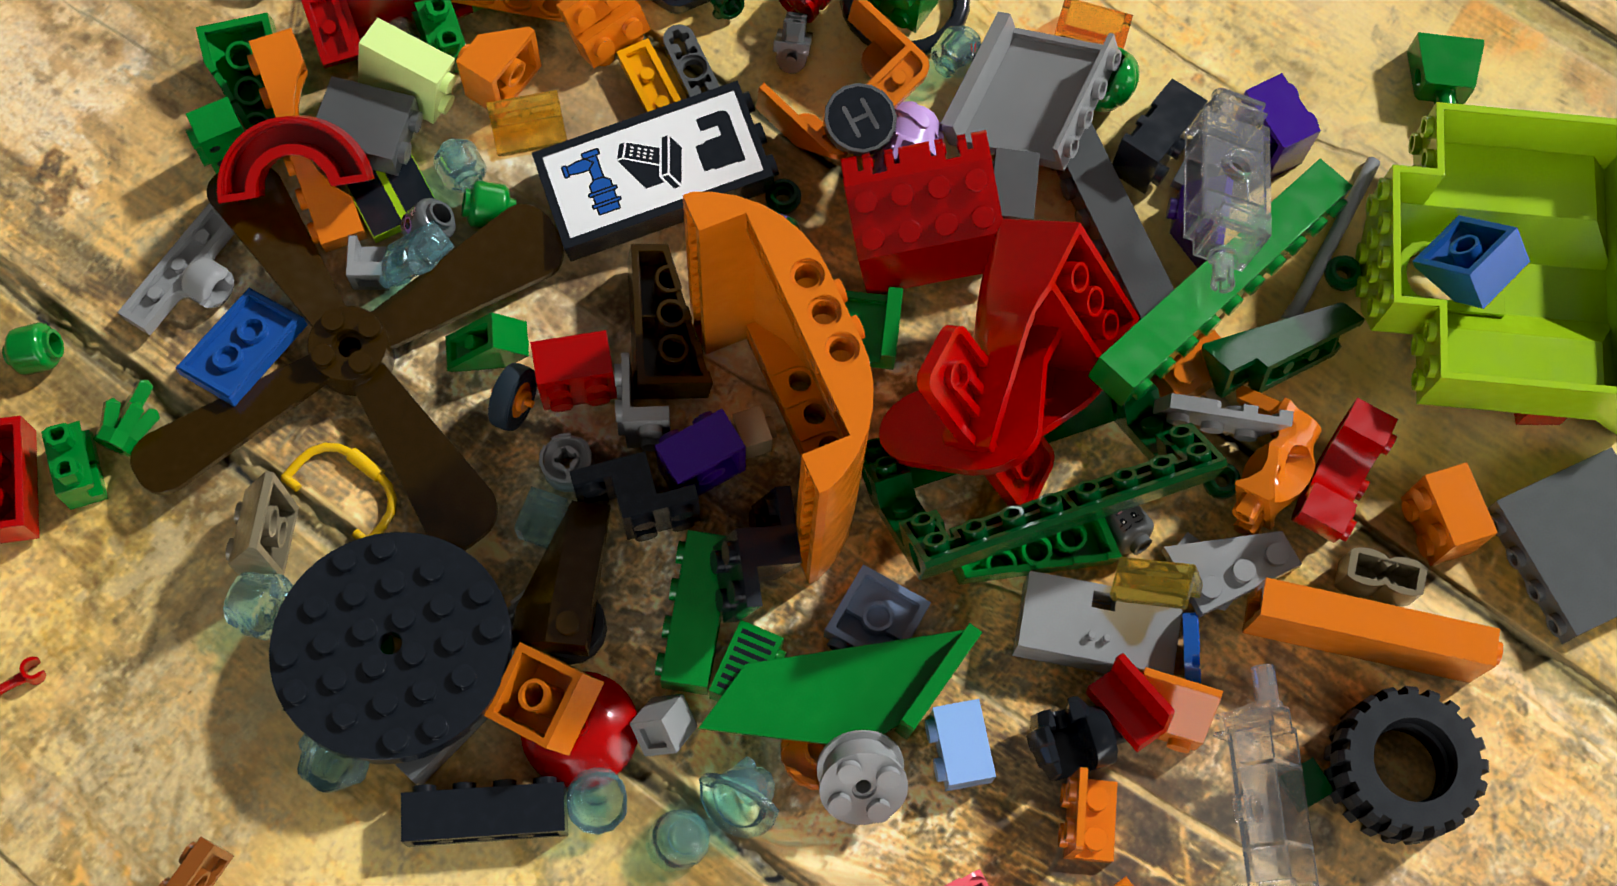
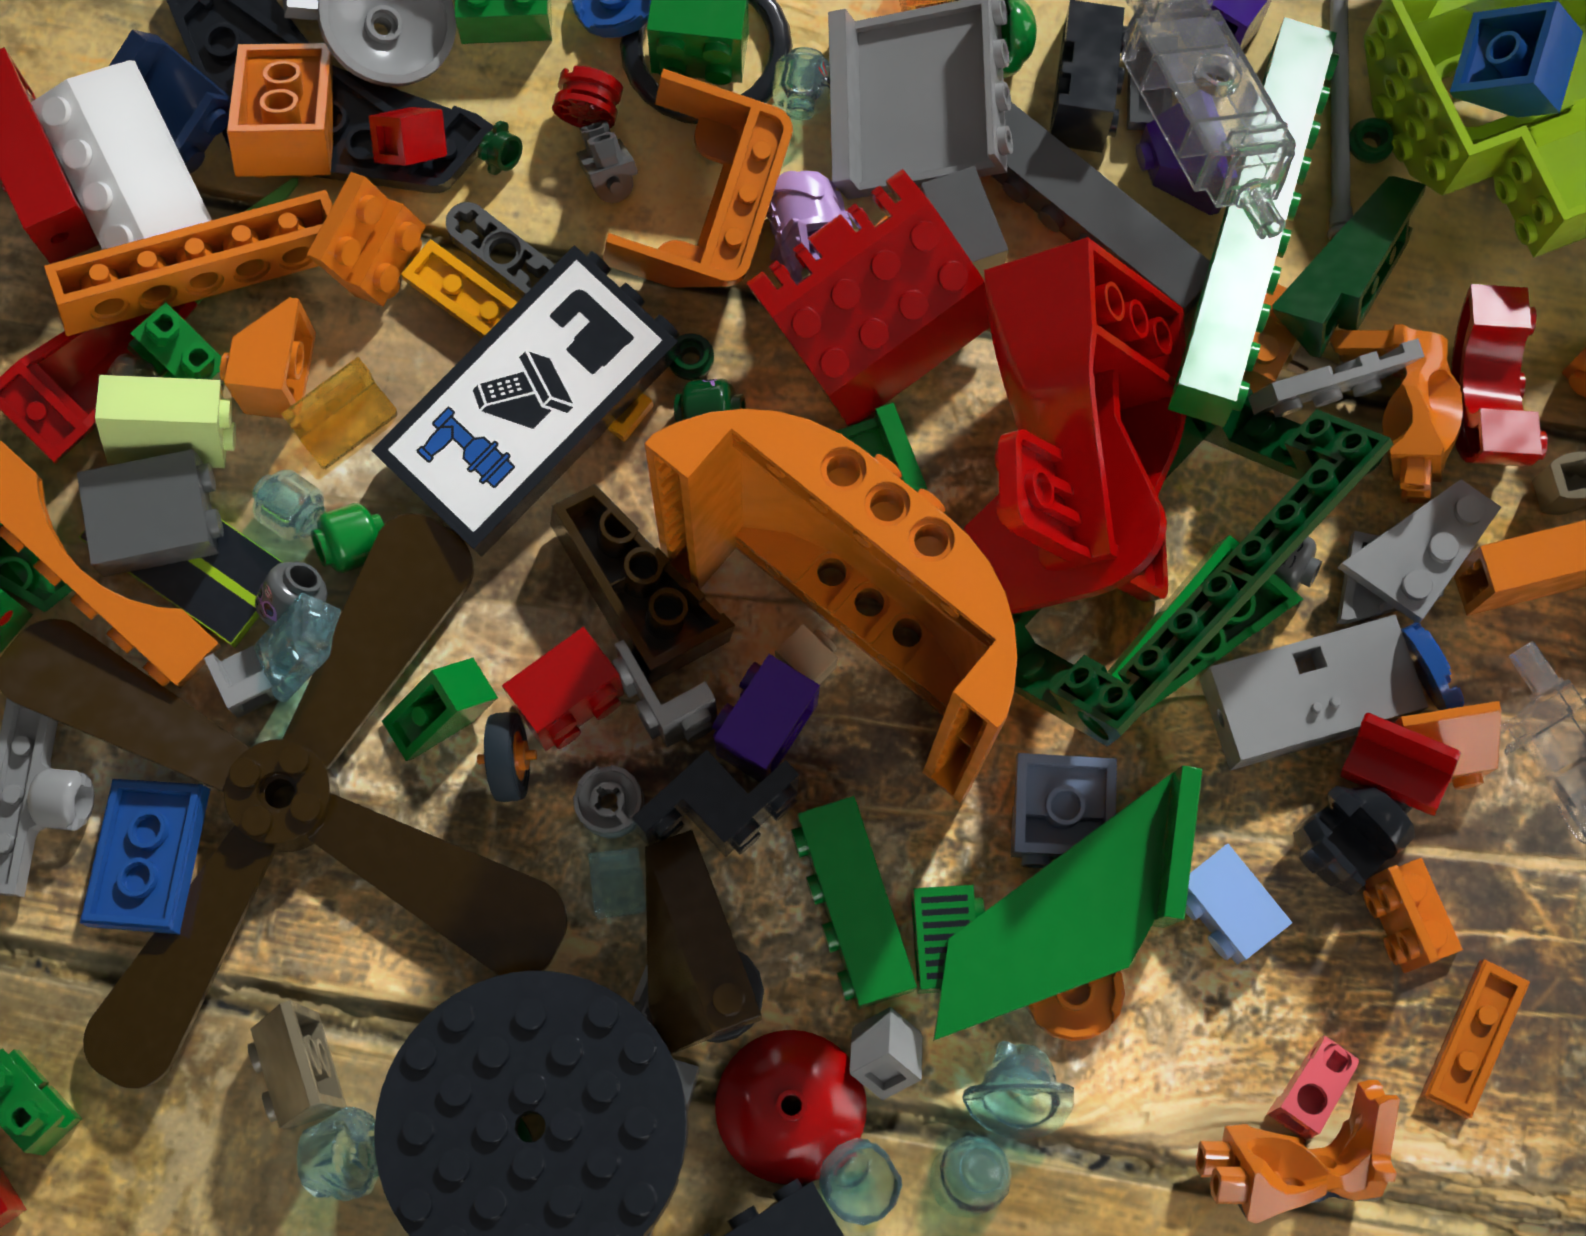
camera: 25 degrees left, 5 degrees up
green rock [93,380,160,457] -> none
red brick [217,115,375,204] -> none
yellow piece [280,442,397,540] -> none
orange brick [484,642,604,756] -> none
black bracket [710,486,802,623] -> none
light grey wheel [817,730,908,825] -> none
black tile [823,83,897,157] -> none
clear yellow panel [1110,557,1203,609] -> none

